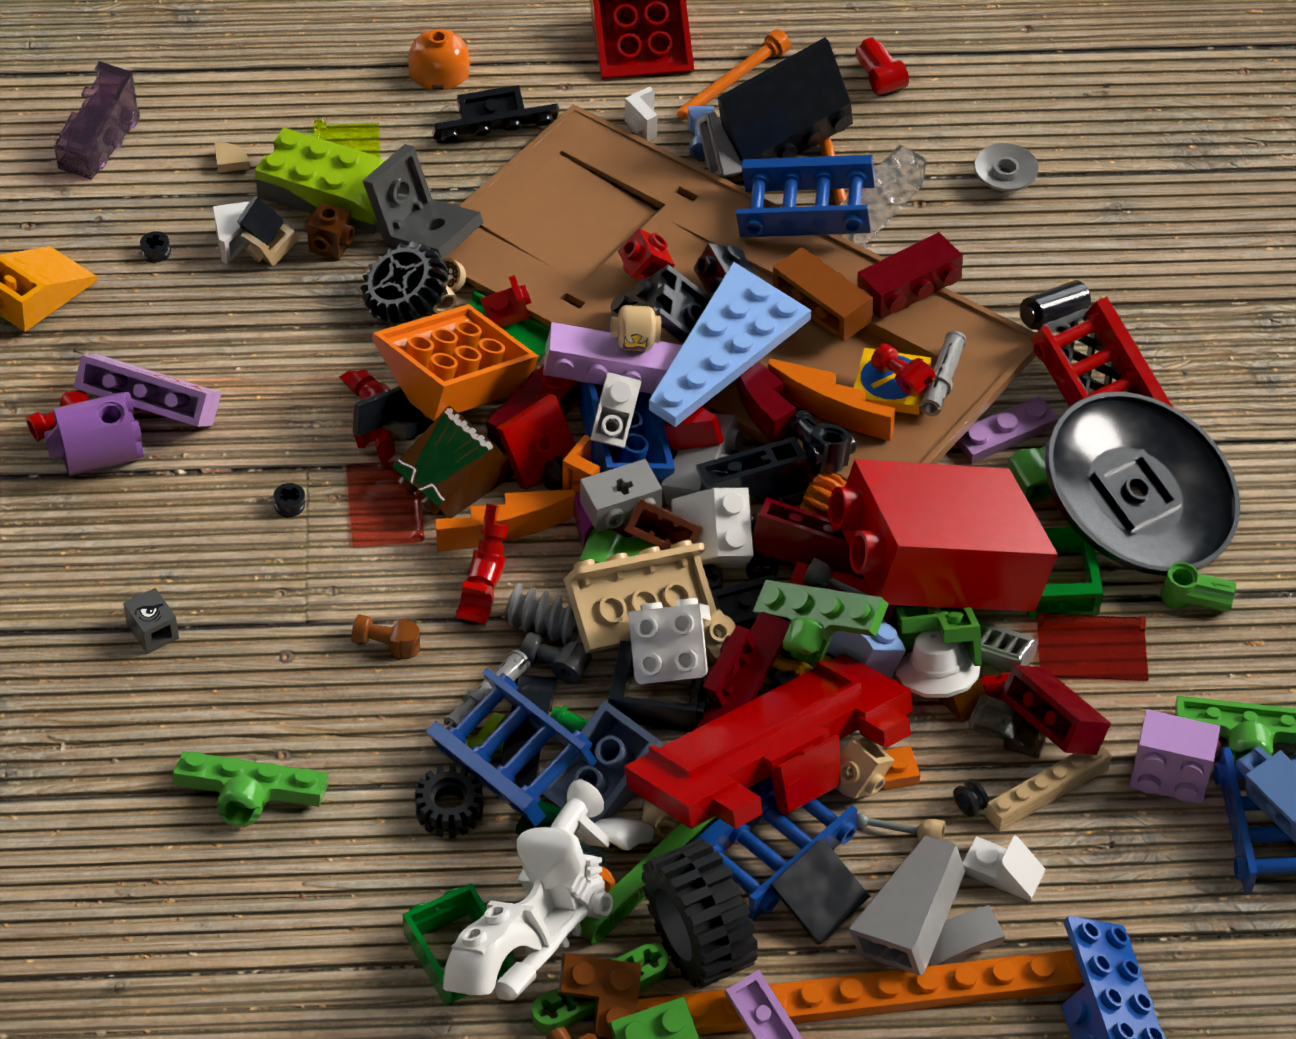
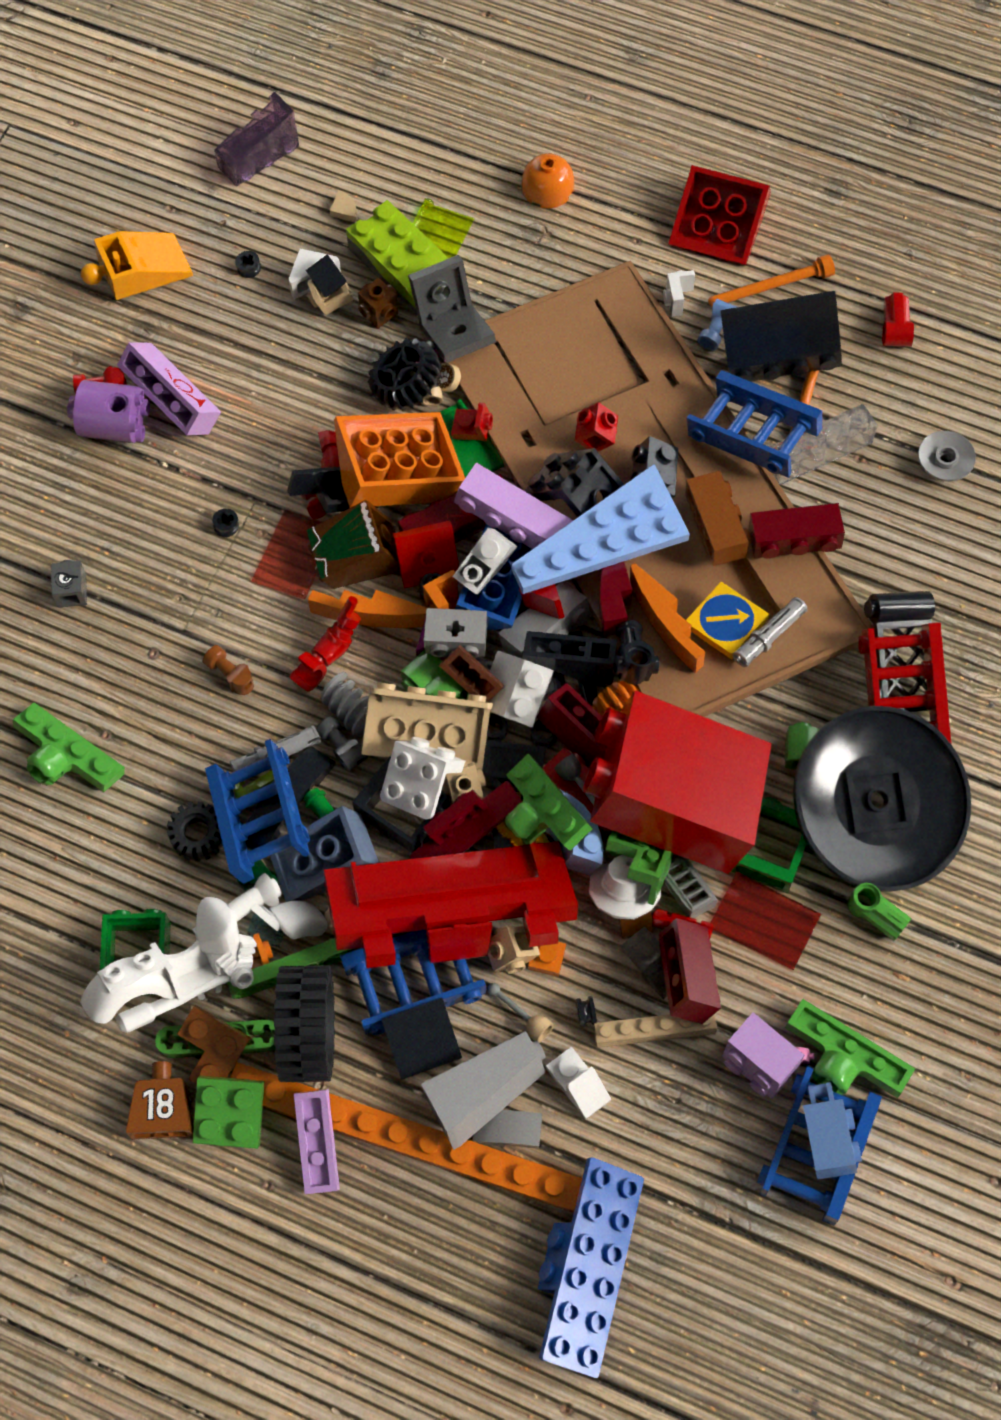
camera: 30 degrees right, 15 degrees up
black bracket [432,85,559,142] -> none
tan head [610,305,661,351] -> none
light grey slope [697,111,742,179] -> none
red leg [871,343,936,397] -> none
lavender plate [955,396,1059,464] -> none

